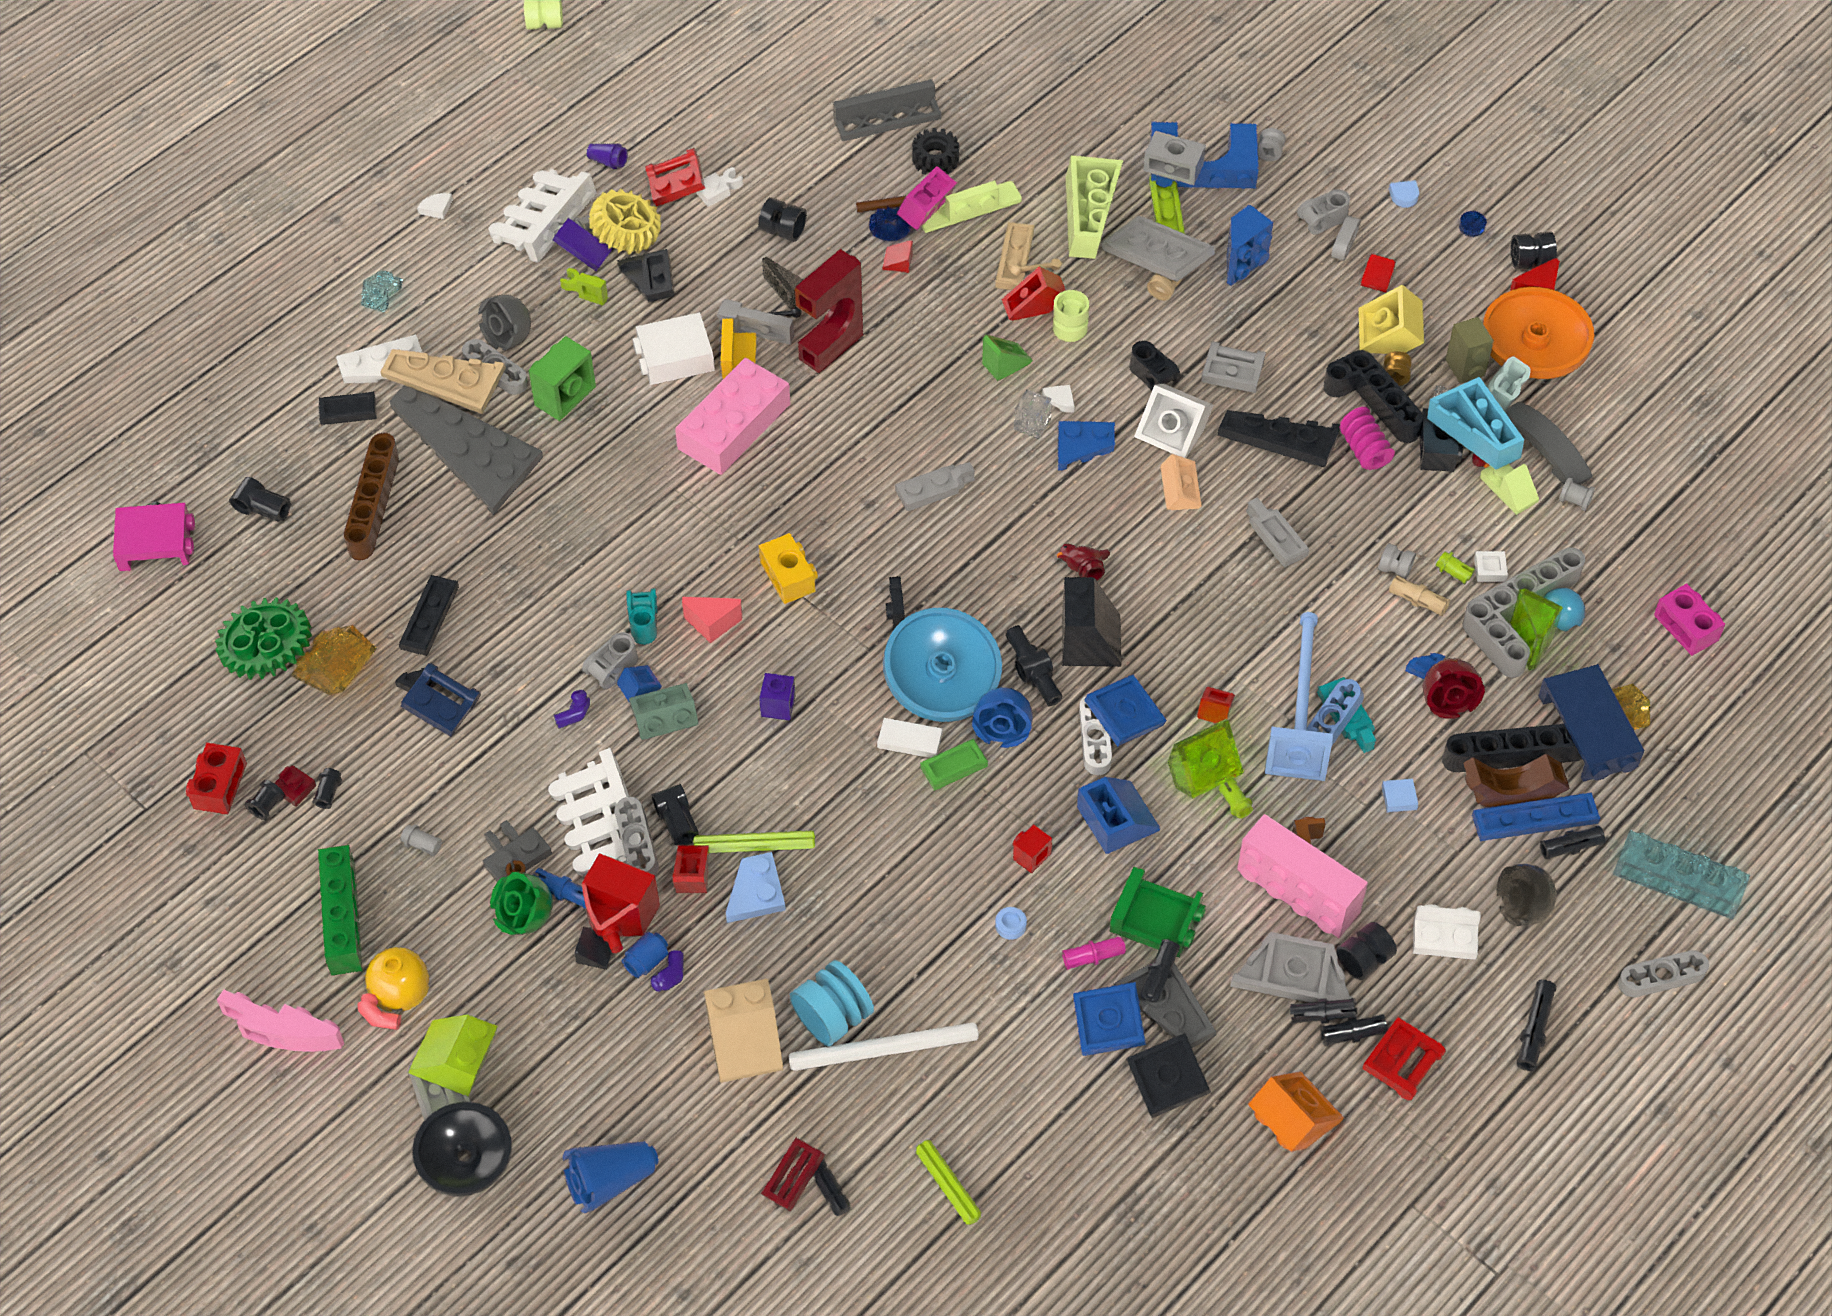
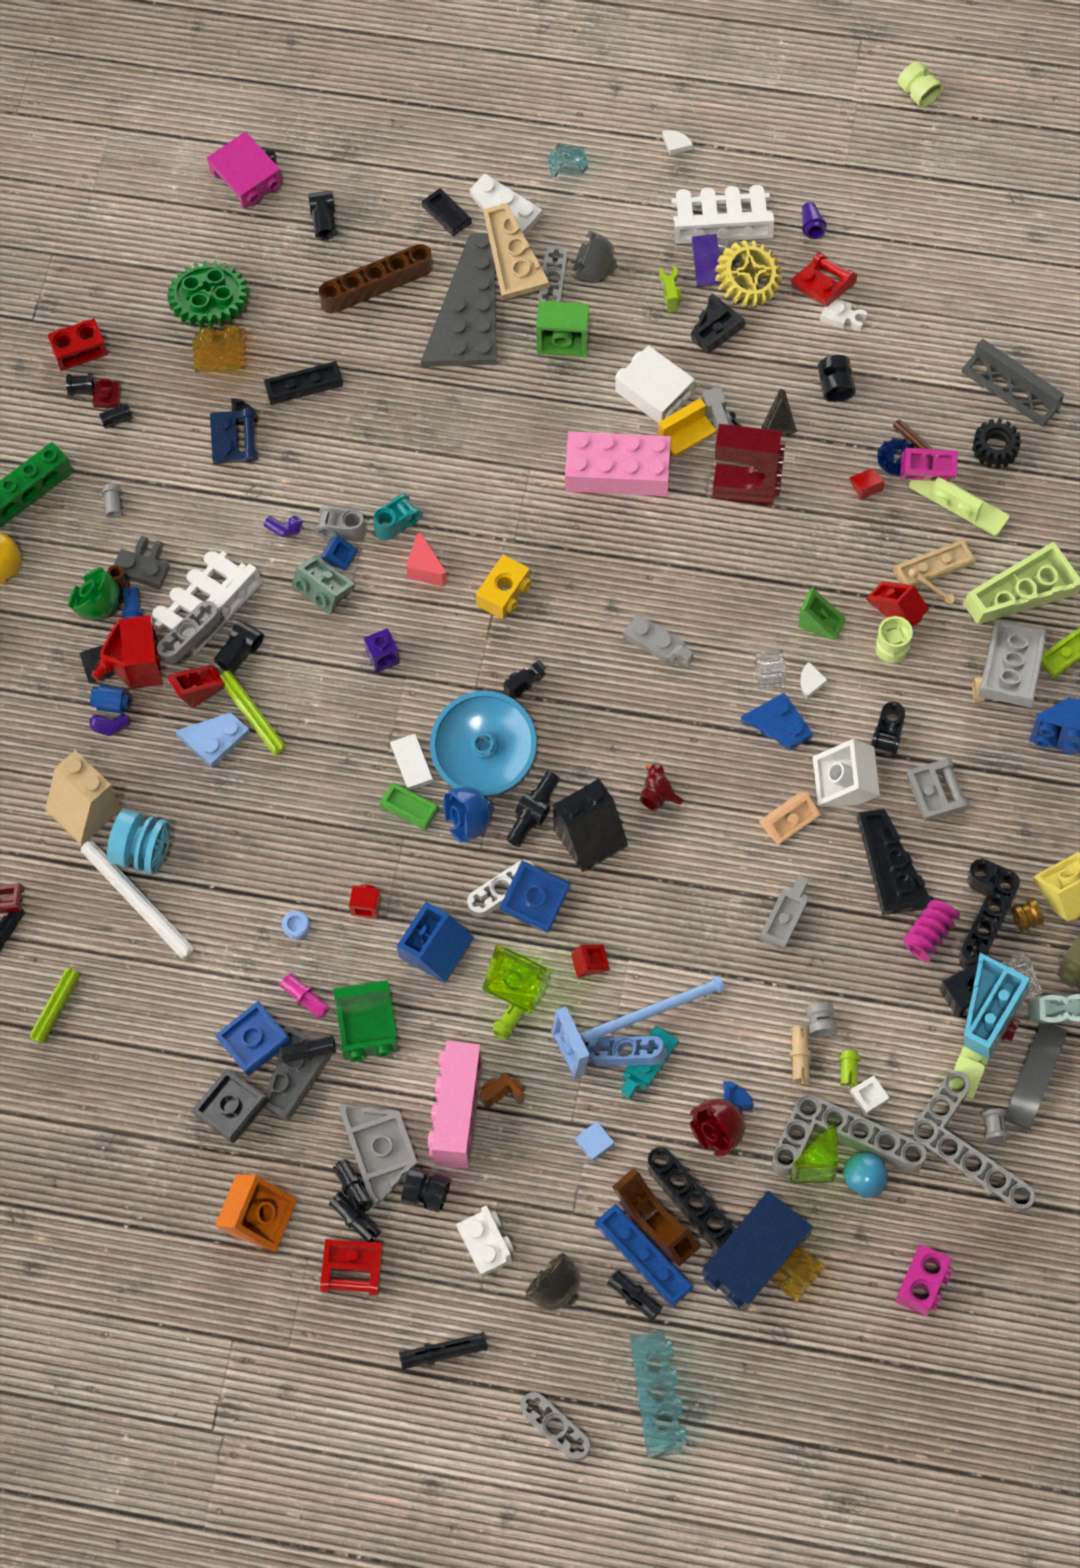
camera: 60 degrees right, 10 degrees up
none -> light grey beam [913,1071,1035,1211]

